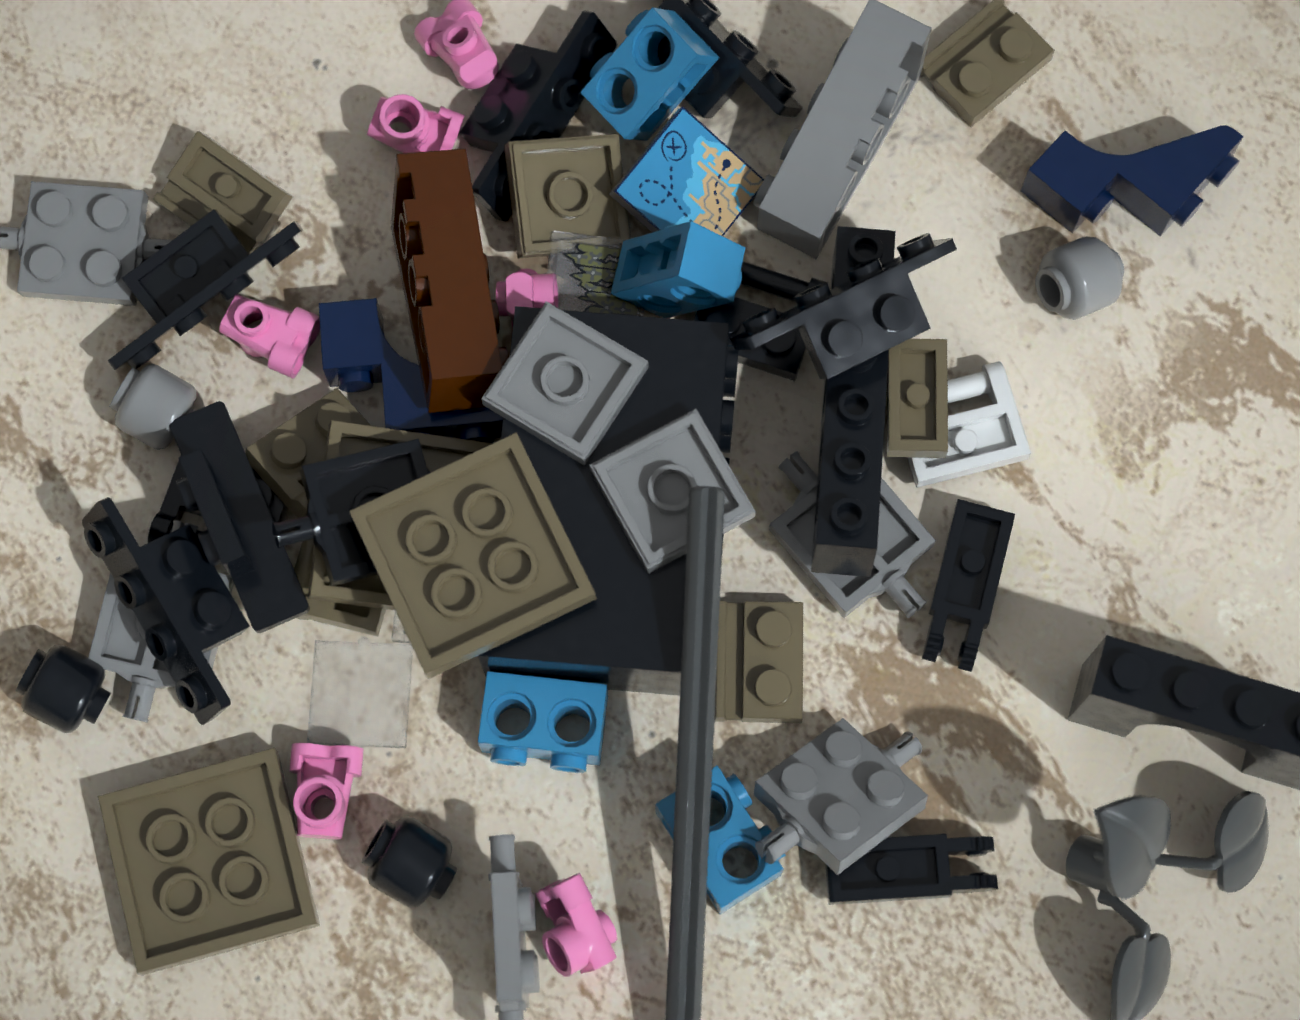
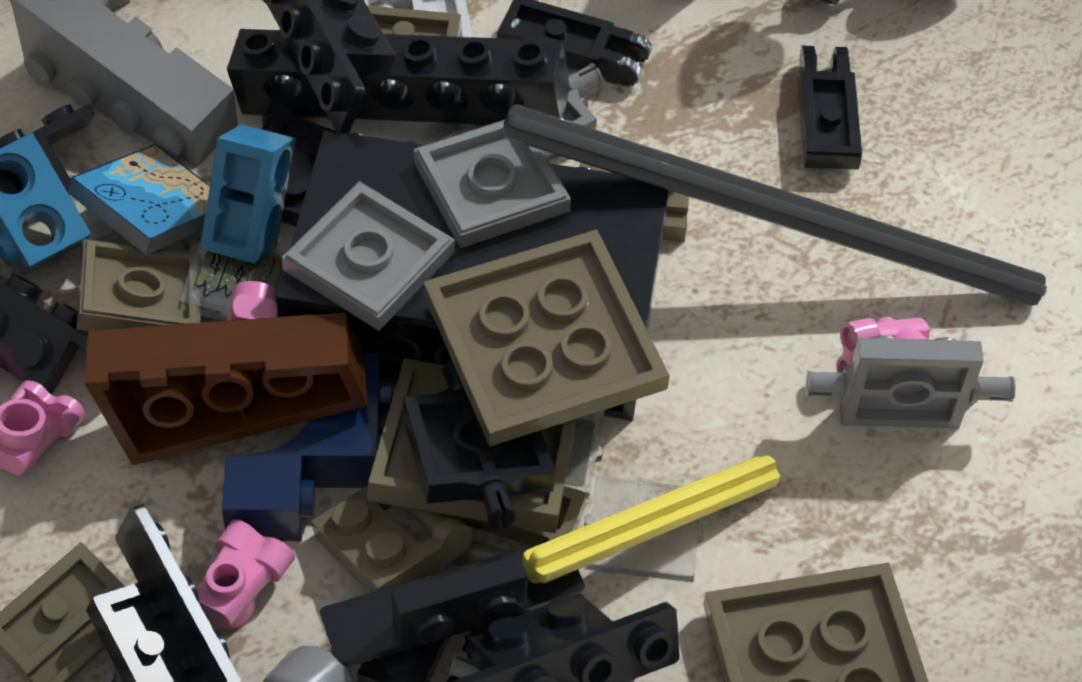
camera: 90 degrees left, 20 degrees down
bright pink plate [289,743,364,839] -> none
black head [362,816,457,908] -> none
dark azure brick [478,671,608,773] -> none
dark azure brick [655,765,786,914] -> none
light grey plate [754,718,928,875] -> none
none -> light yellow axle [522,455,780,584]

